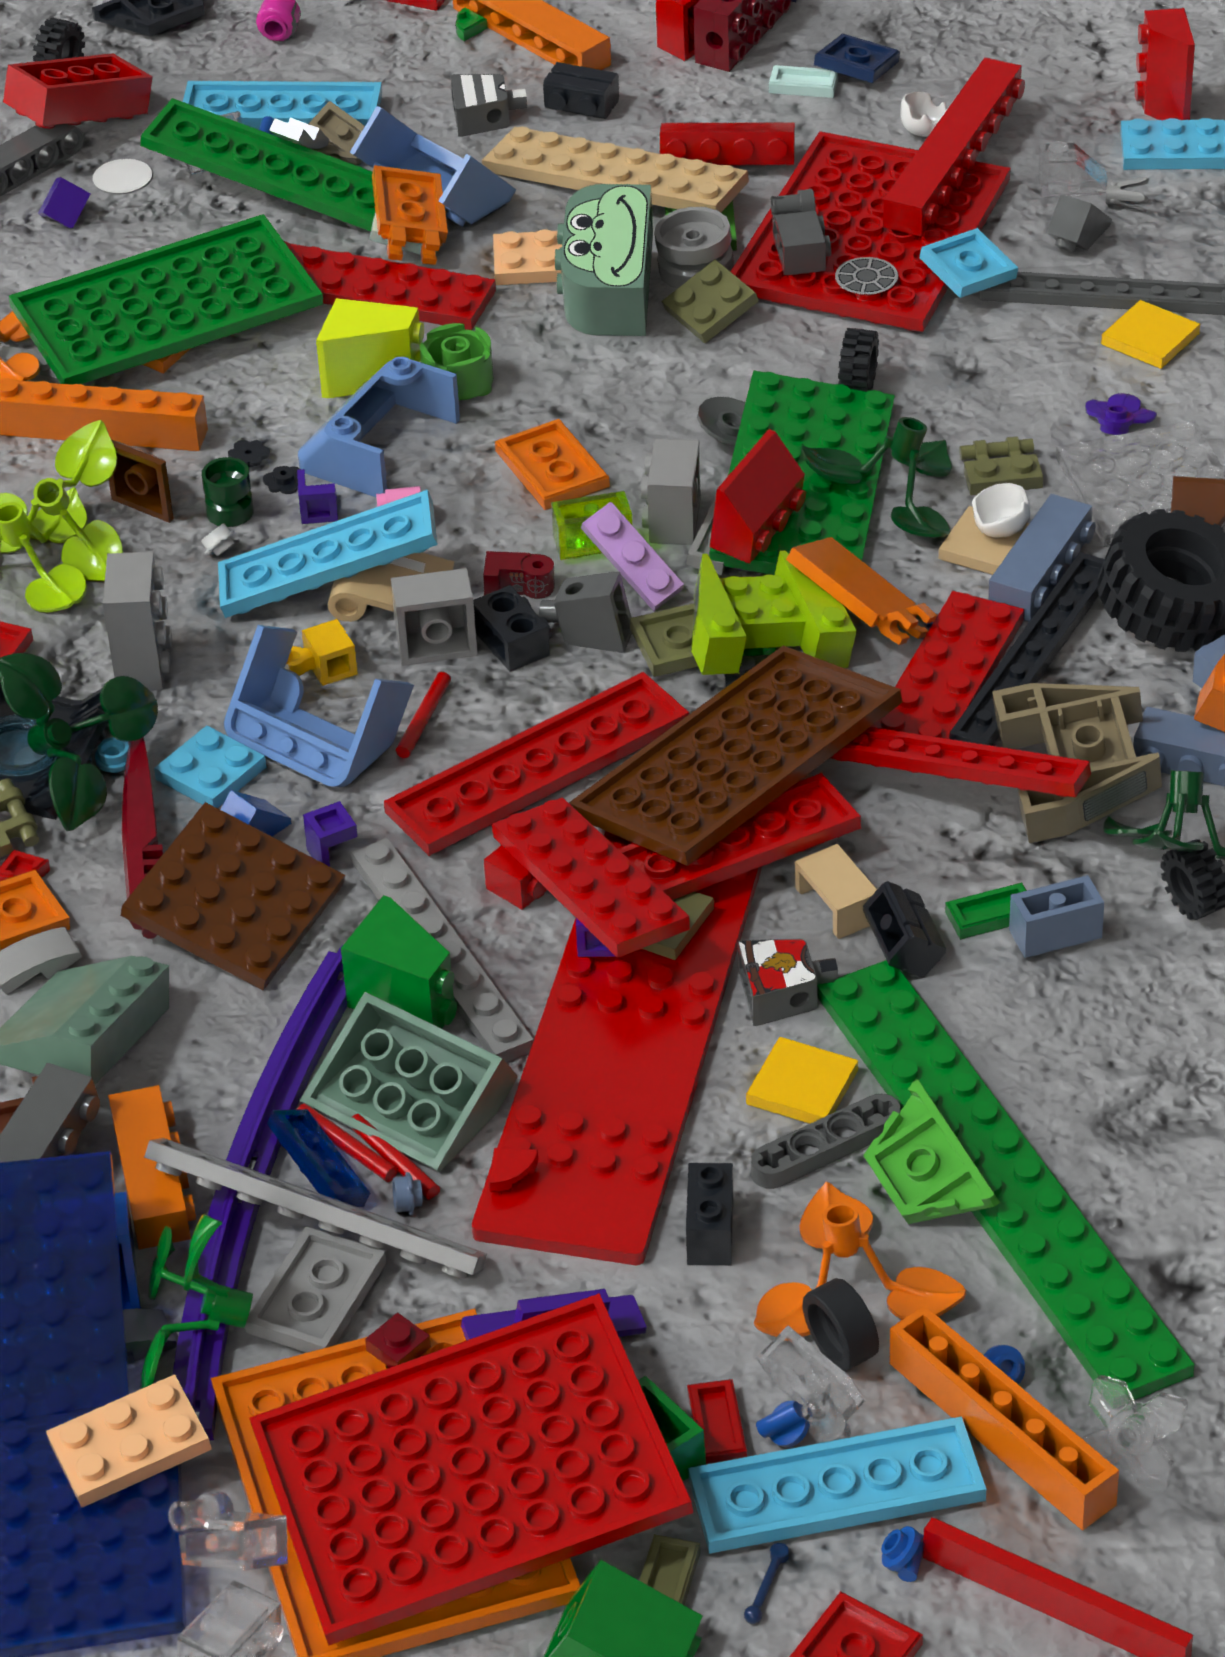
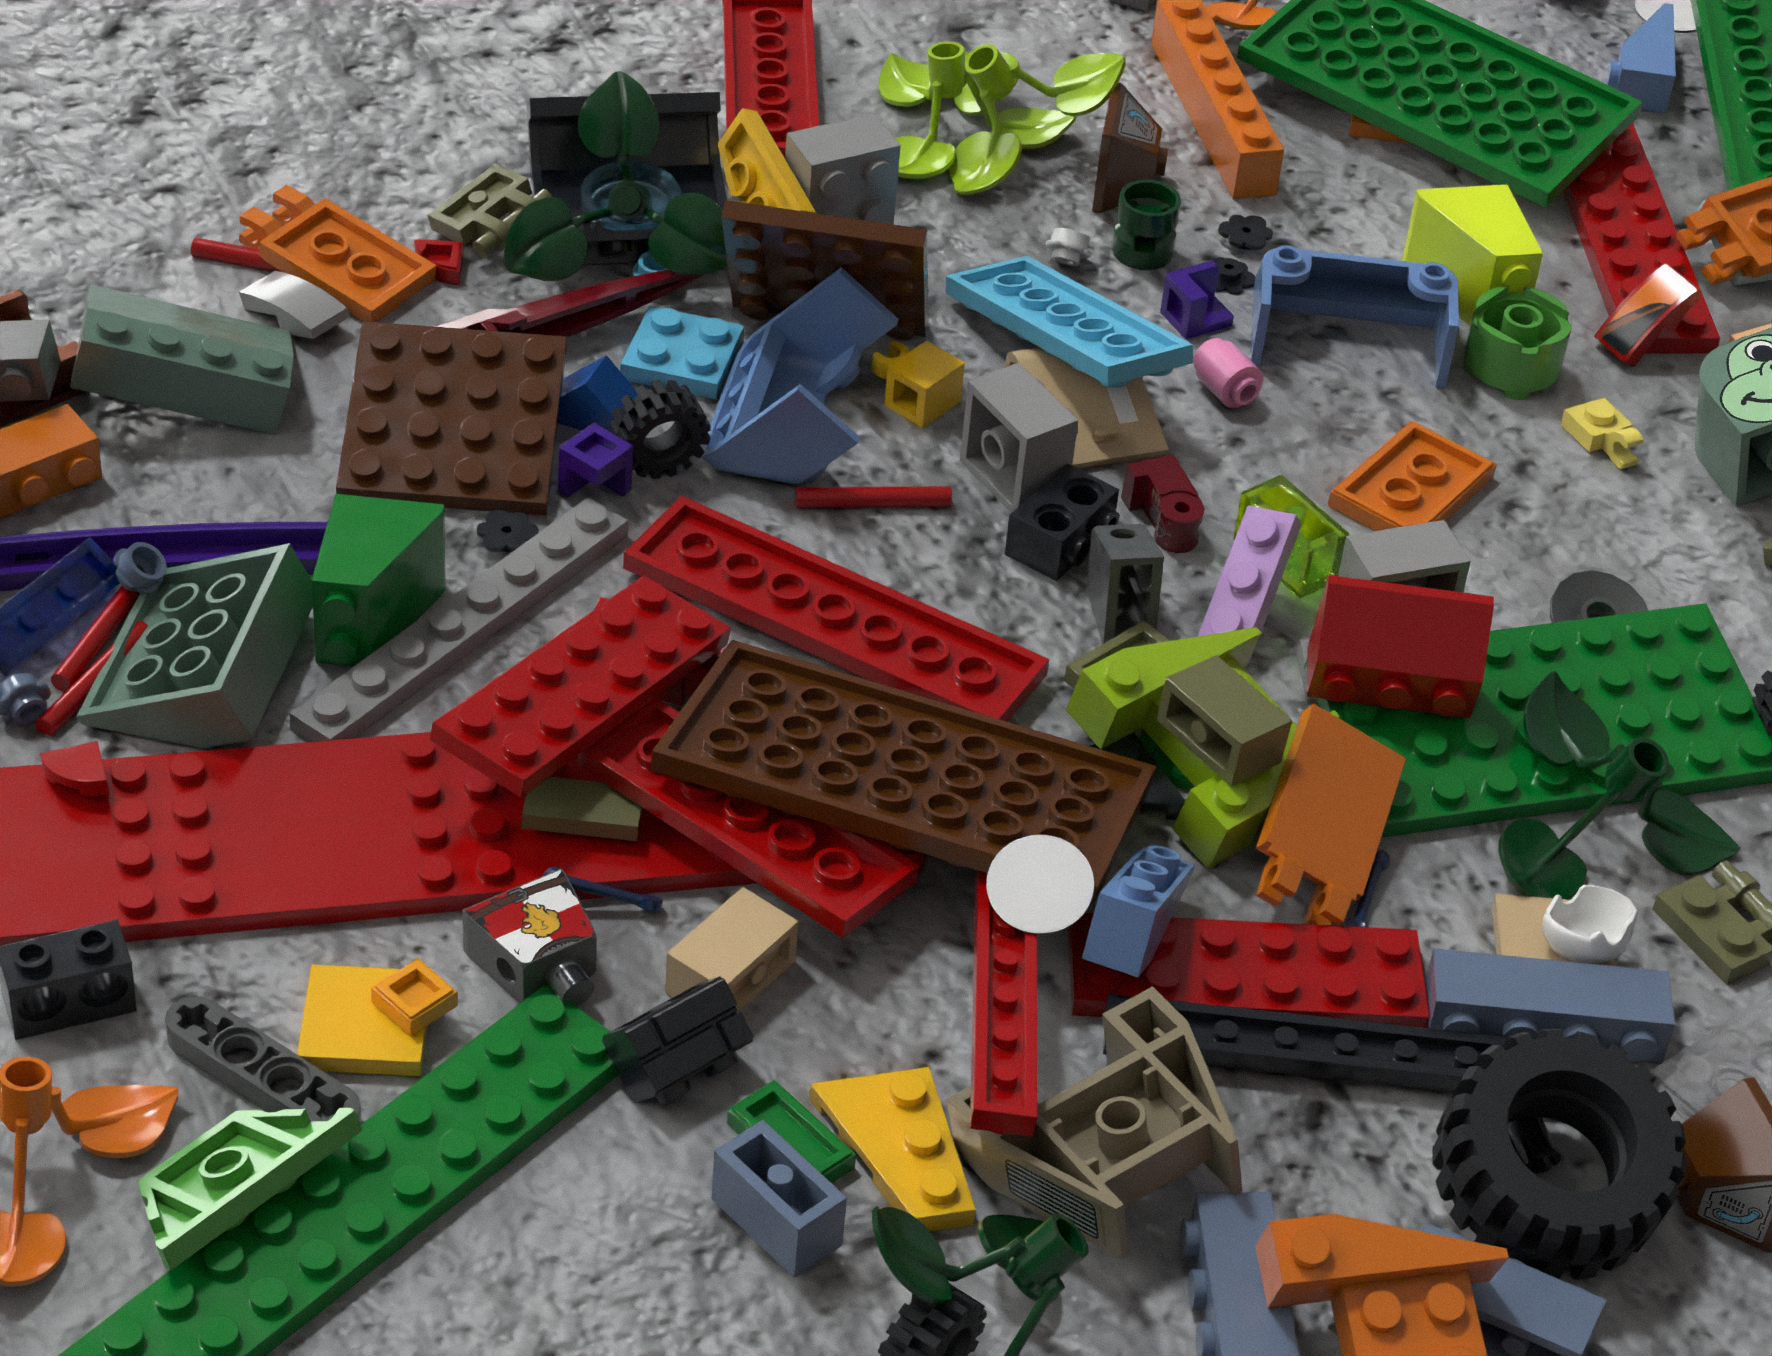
camera: 60 degrees right, 0 degrees up
none -> sand blue plate [113,542,167,594]
none -> light orange tile [371,958,458,1036]
none -> black plant [477,510,539,552]
none -> dark blue hinge [543,867,663,913]
none -> black tyre [609,380,711,479]
none -> yellow wing [718,108,816,213]
none -> reddish brown plate [721,200,929,340]
none -> yellow wing [809,1067,976,1232]
none -> white sticker [986,835,1094,934]
none -> medium blue slope [1082,845,1195,977]
none -> olive brick [1156,655,1292,786]
none -> light yellow plate [1561,398,1644,469]
none -> slope [1594,264,1702,367]
none -> medium blue slope [1606,3,1676,113]

